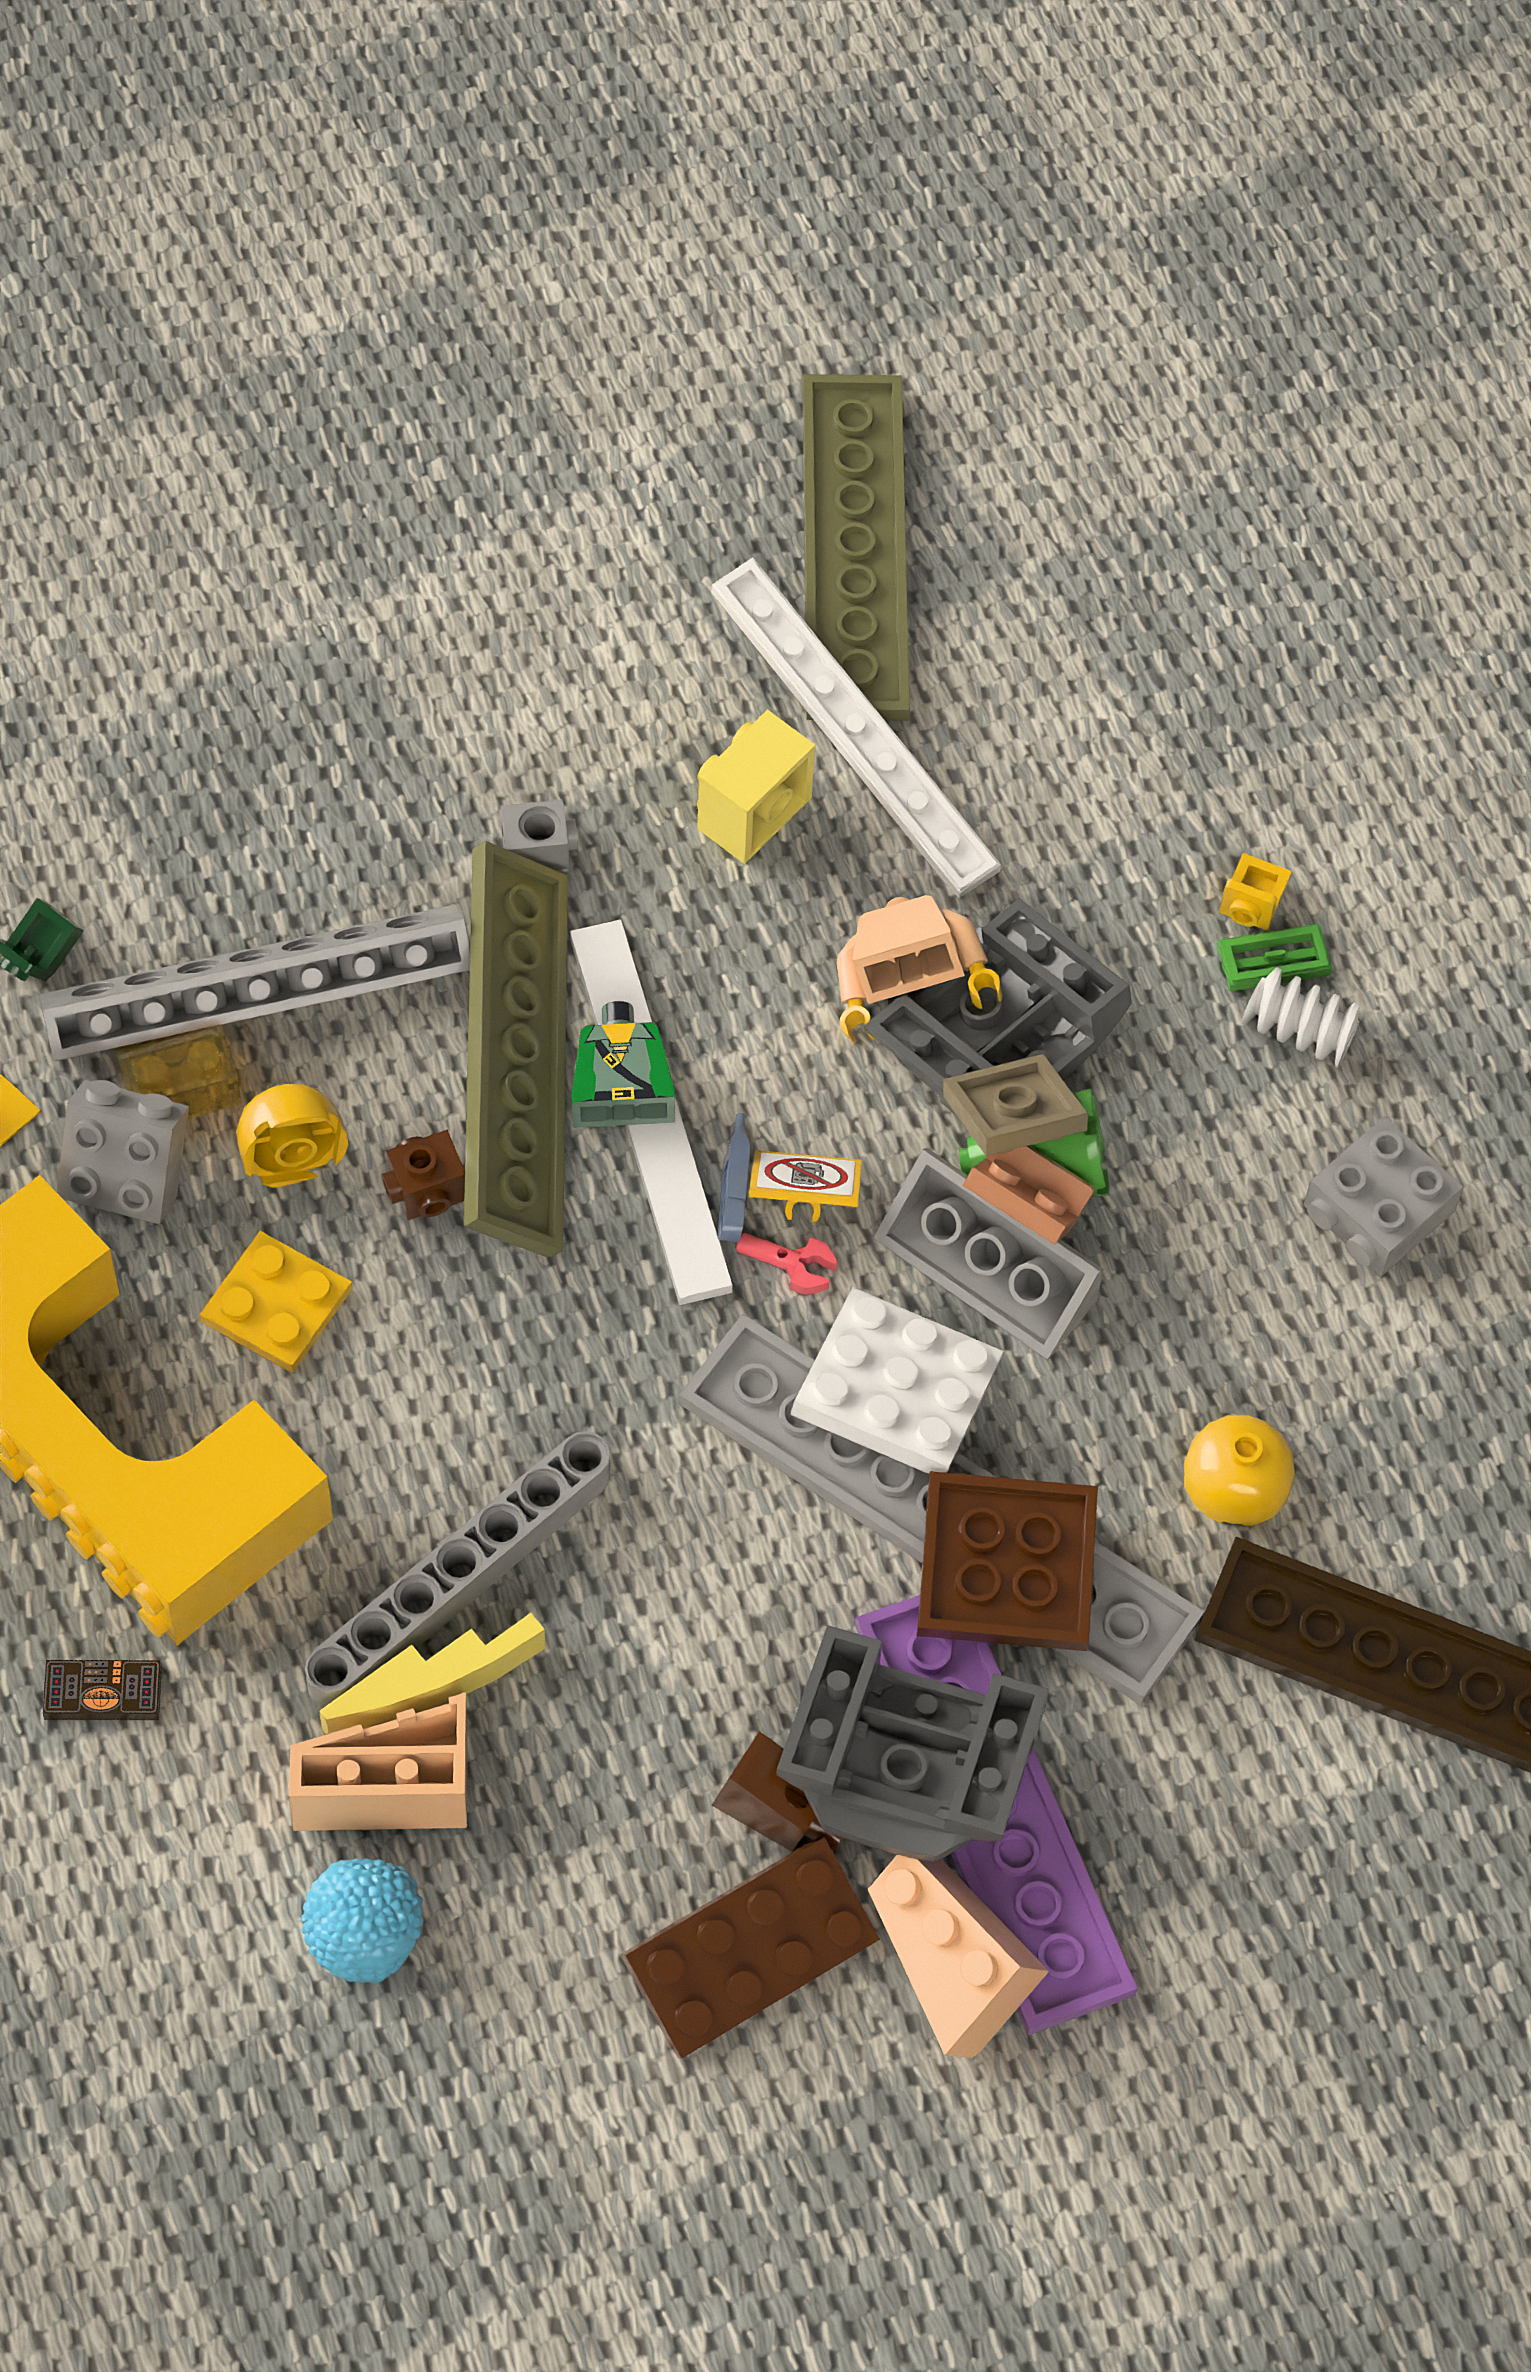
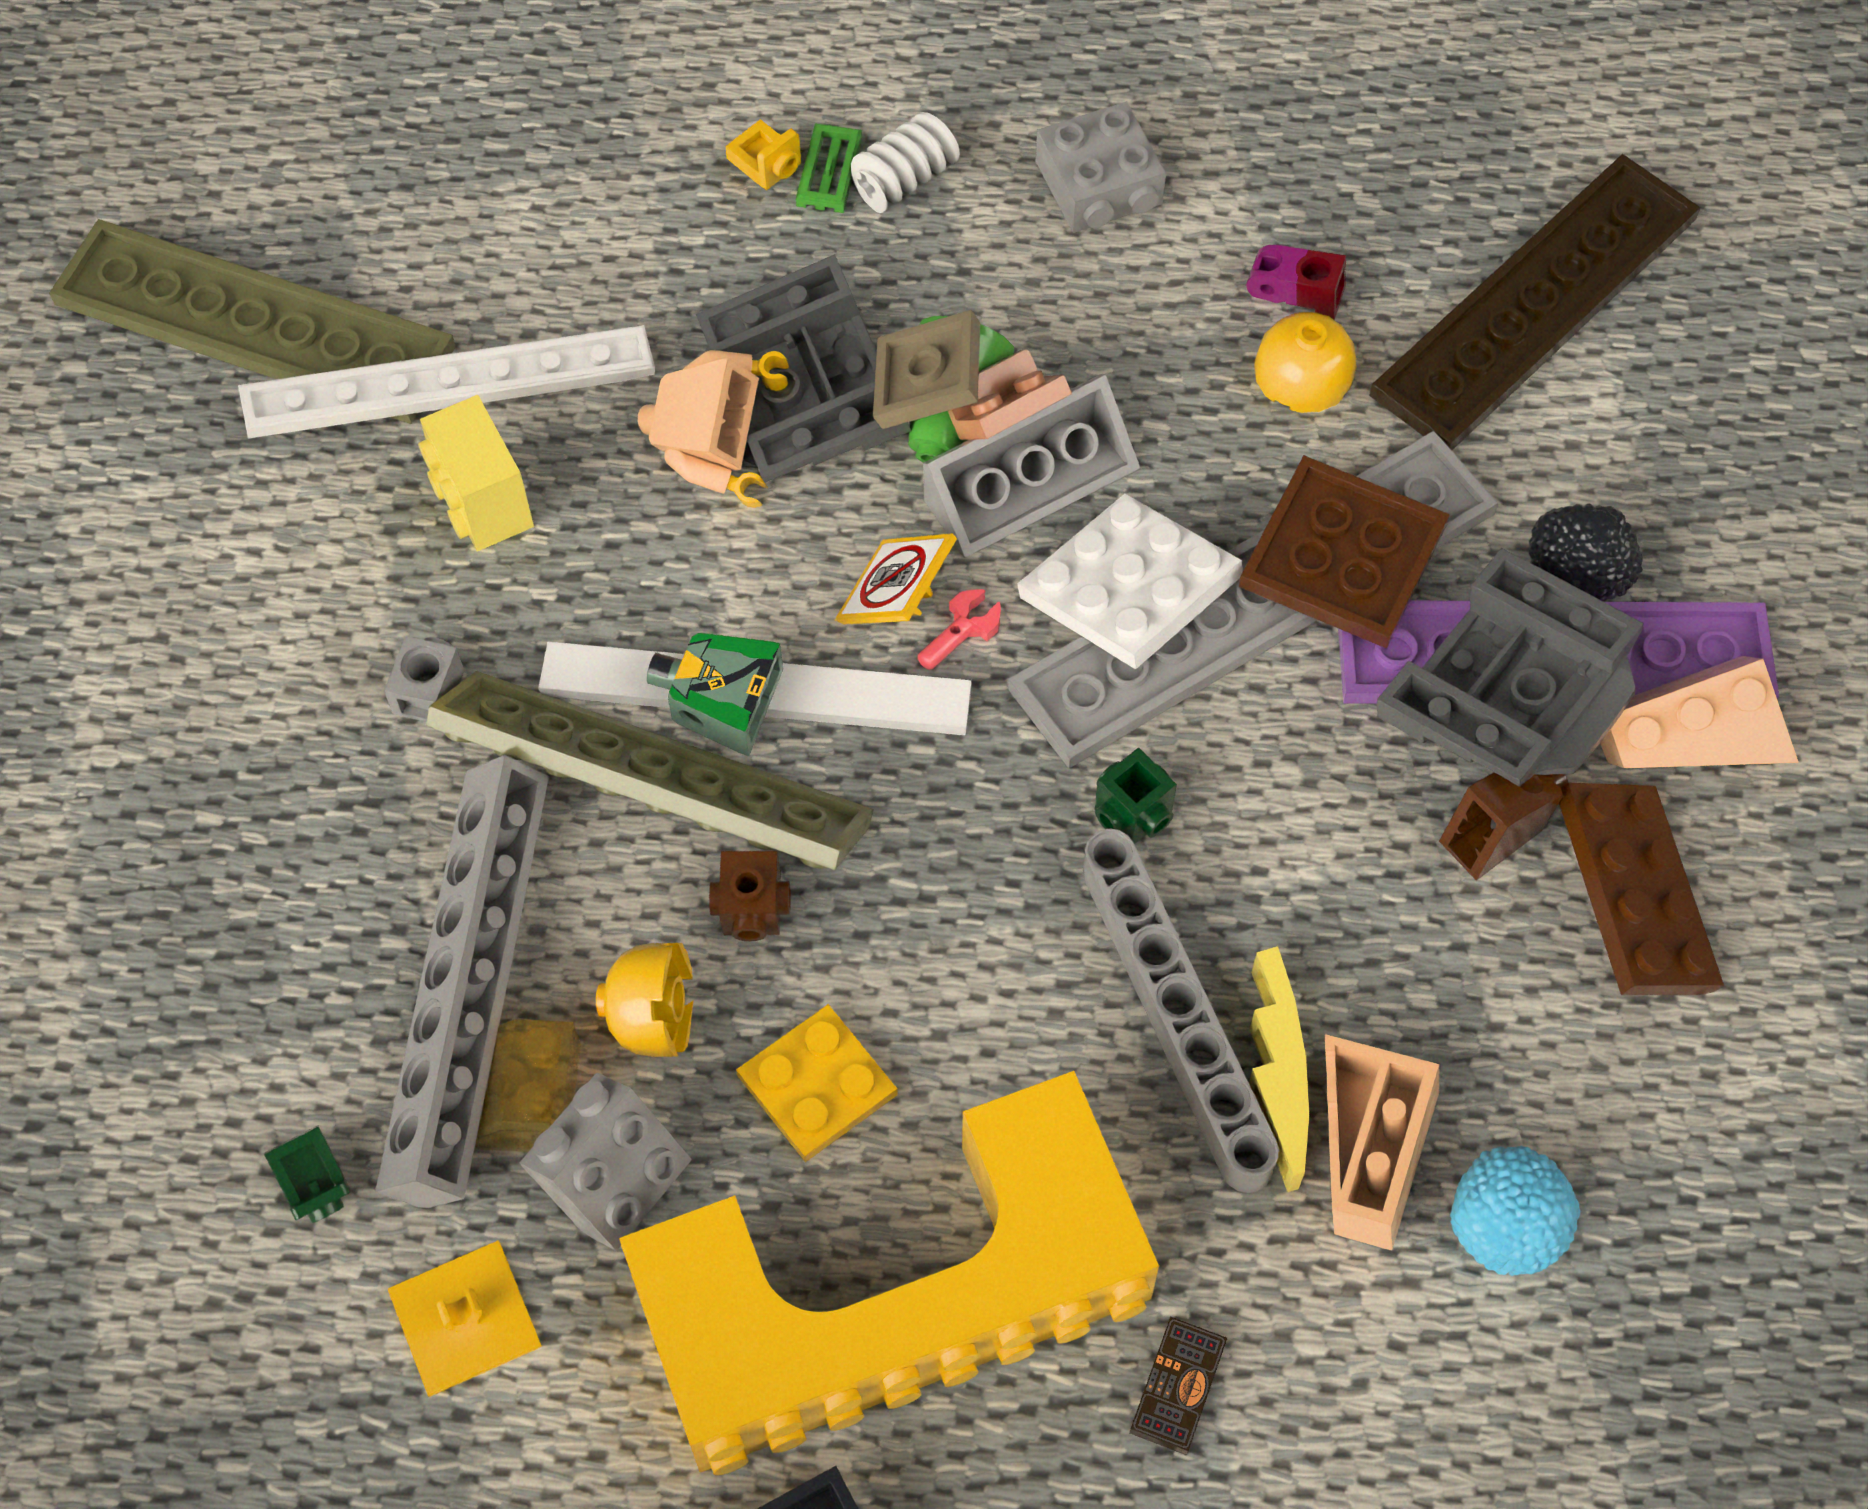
camera: 65 degrees left, 0 degrees up
sand blue piece [717,1113,750,1243] -> none
none -> dark green brick [1094,747,1177,844]
none -> leg [1246,245,1346,320]
none -> black hair [1528,503,1643,602]

